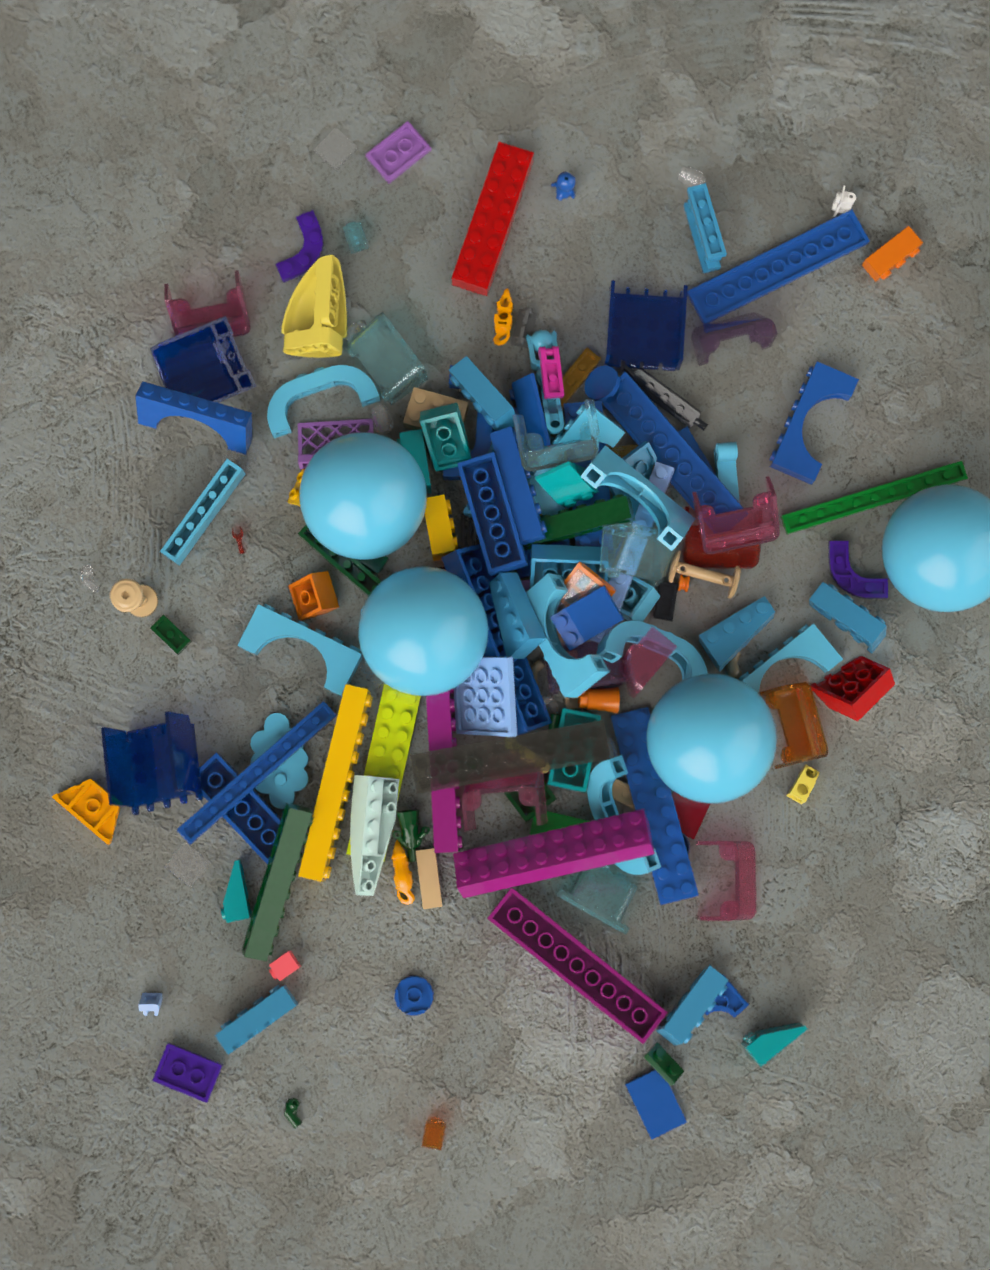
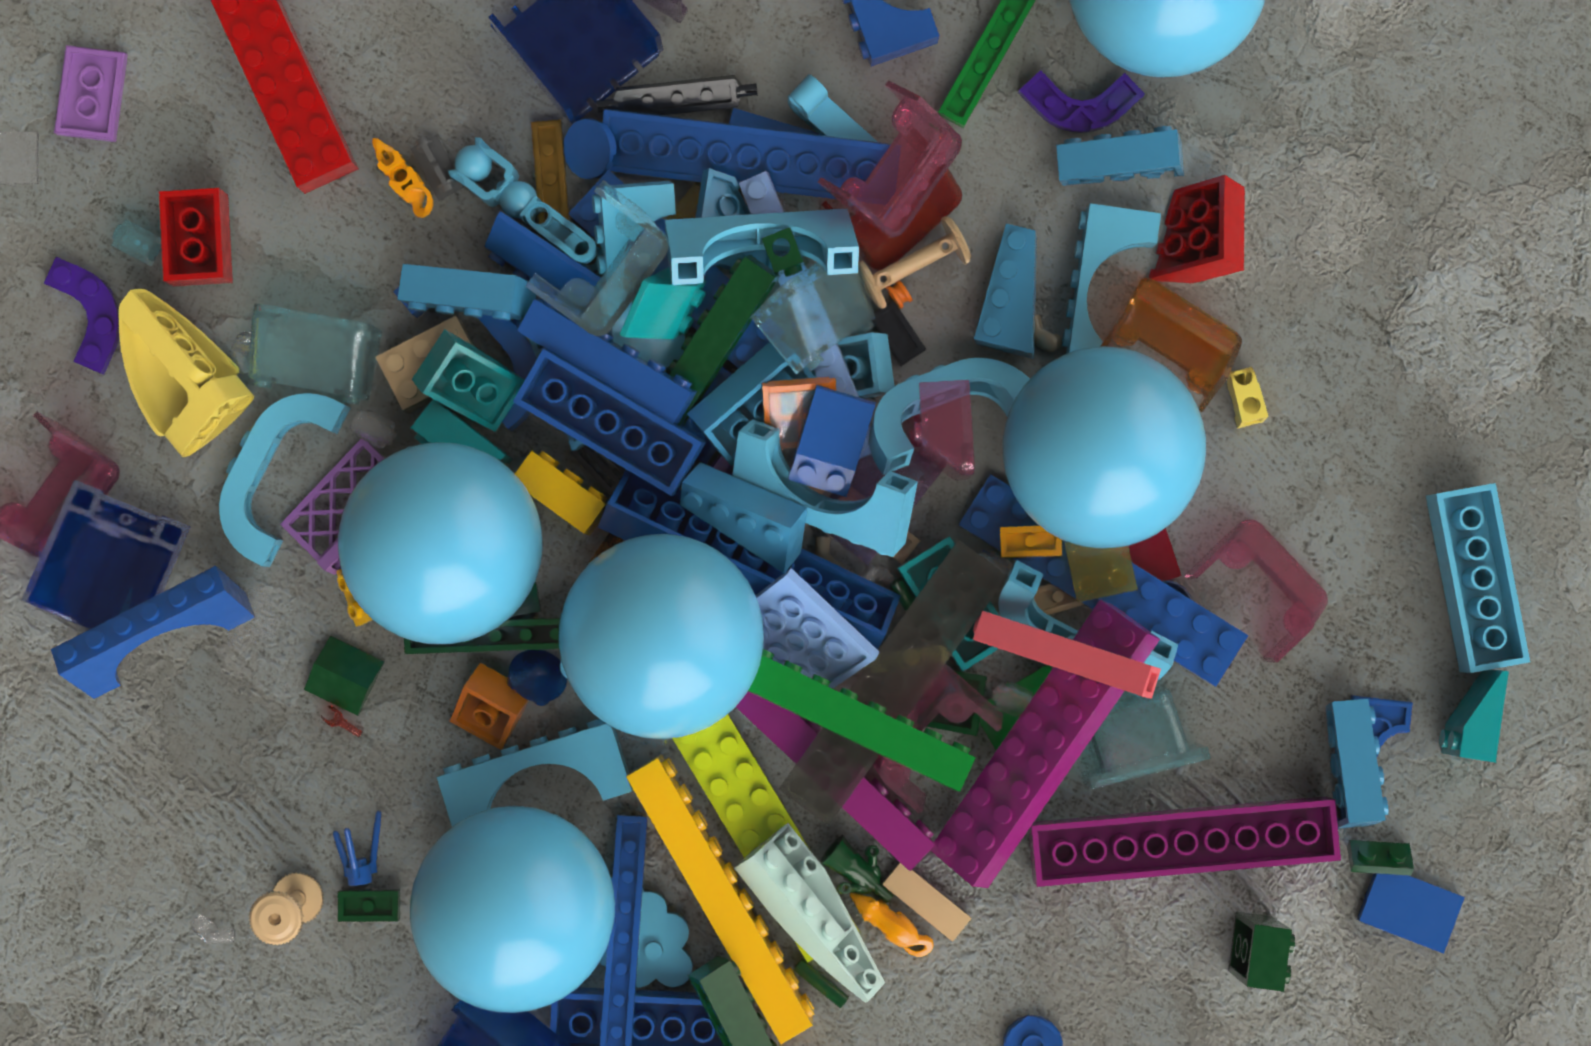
camera: 45 degrees left, 5 degrees up
medium azure brick [160,459,246,566] -> none
dark pink plate [538,346,564,399] -> none
orange plant [578,687,620,714] -> none
none -> red brick [159,188,233,287]
none -> dark green slope [304,636,385,716]
none -> blue plant [333,811,382,886]
none -> medium azure piece [410,806,615,1013]
none -> clear blue dish [507,650,568,706]
none -> green brick [748,649,976,792]
none -> dark green bracket [762,228,809,277]
none -> dark green piece [793,958,849,1008]
none -> coral brick [973,611,1161,699]
none -> clear brick [991,680,1033,718]
none -> light orange plate [1000,526,1062,558]
none -> clear yellow plate [1064,542,1138,603]
none -> dark green brick [1228,911,1295,992]
none -> medium azure brick [1426,483,1530,673]

